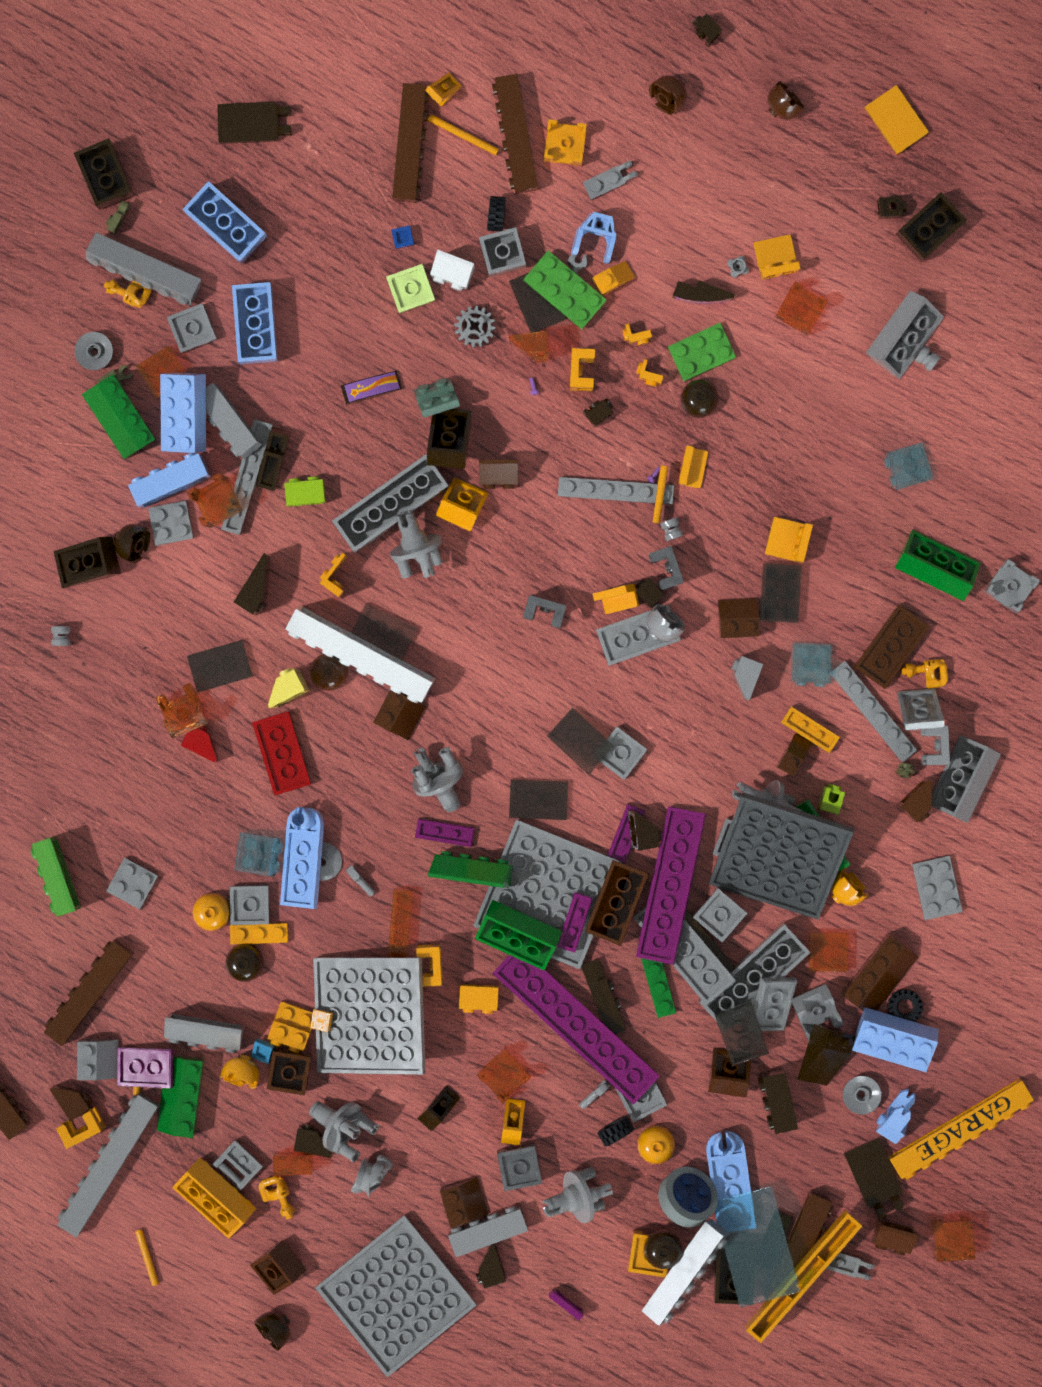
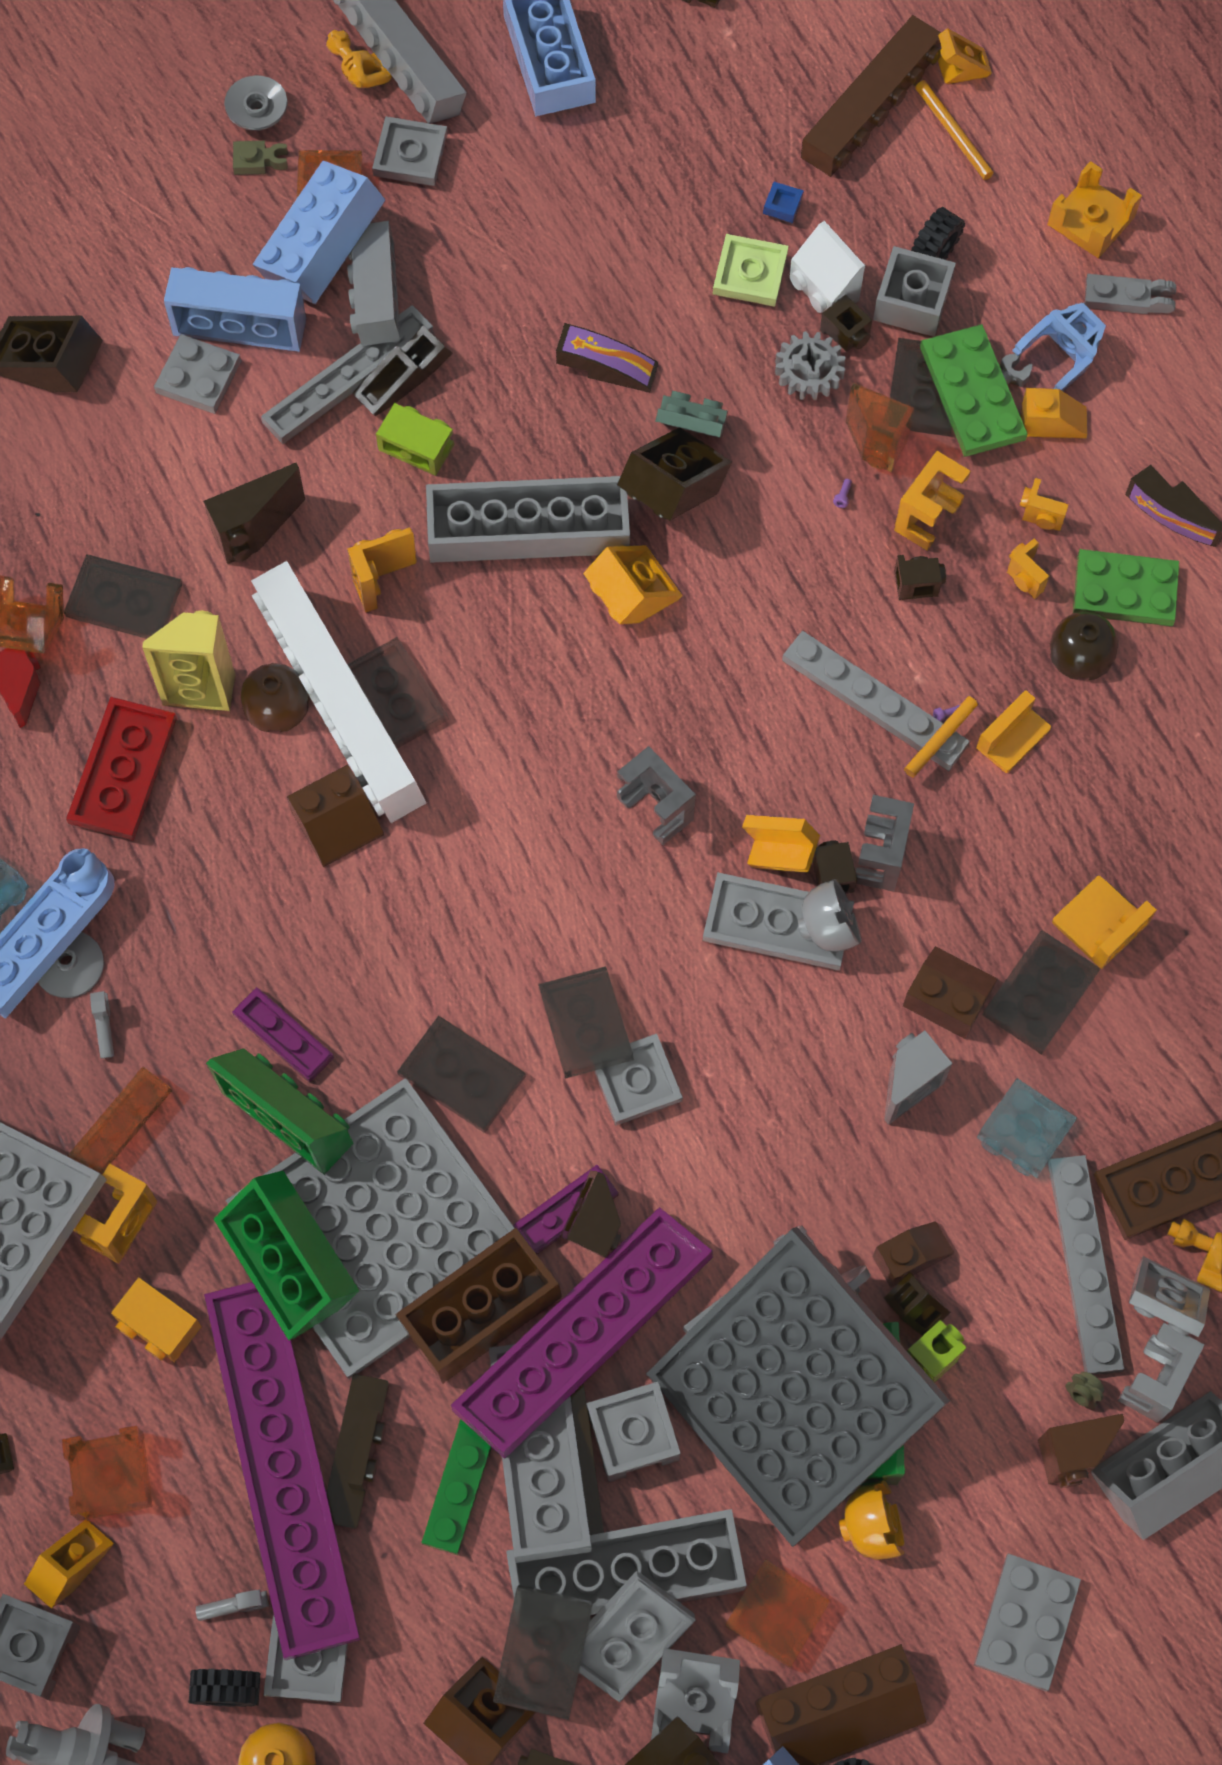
camera: 30 degrees right, 20 degrees down
green slope [82,374,156,459] -> none
dark brown cylinder [114,524,150,563] -> none
clear orange panel [186,473,243,528] -> none
light blue brick [232,282,278,365] -> none
light grey piece [390,510,444,578] -> none
light grey piece [411,747,463,812] -> none
reddish brown slope [479,460,518,489] -> none
reddish brown brick [492,73,538,194] -> none
magenta tile [557,892,593,953] -> none
light grey wheel [660,517,684,542] -> none
light orange plate [781,706,840,753] -> none
none -> dark brown brick [820,295,872,352]
none -> dark brown brick [884,1272,951,1336]

